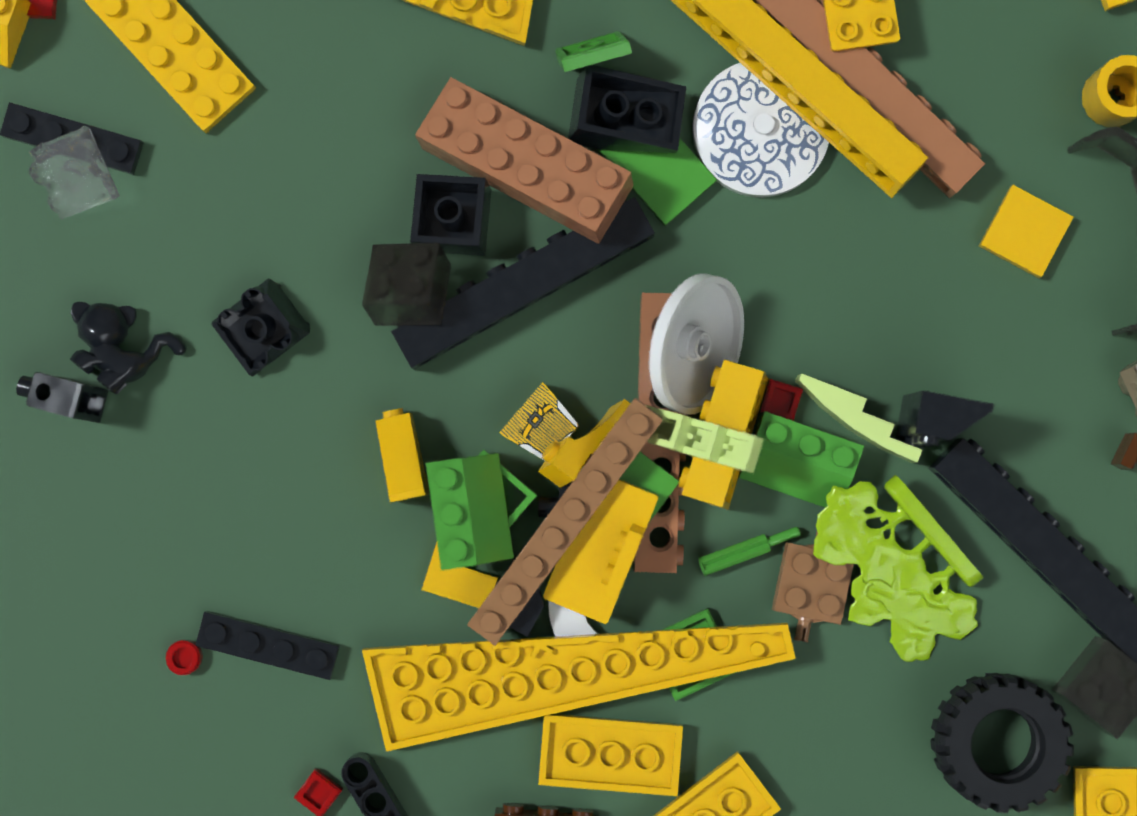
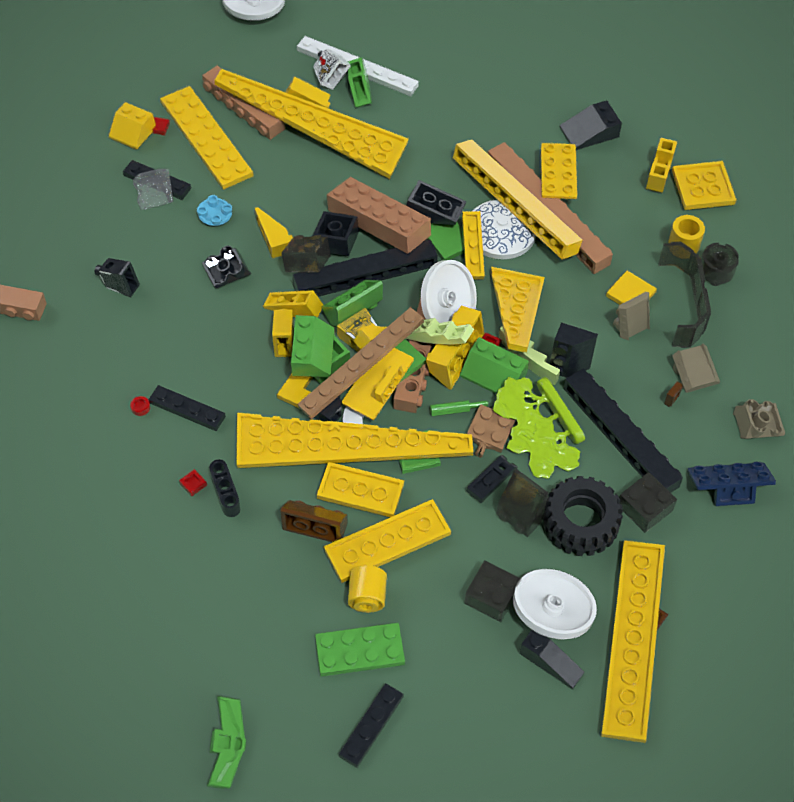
camera: 10 degrees right, 30 degrees down
black animal [70,302,187,395] -> none
bright green tile [555,31,632,72] -> none
none -> medium azure dish [197,195,232,226]
none -> yellow slope [255,207,294,259]
none -> yellow slope [263,291,323,318]
none -> bright green slope [321,280,383,326]
none -> yellow plate [462,211,485,279]
none -> black plate [467,455,518,503]
none -> yellow wing [491,267,545,353]
none -> clear smoke slope [496,469,548,537]
none -> dark tan slope [613,291,650,340]

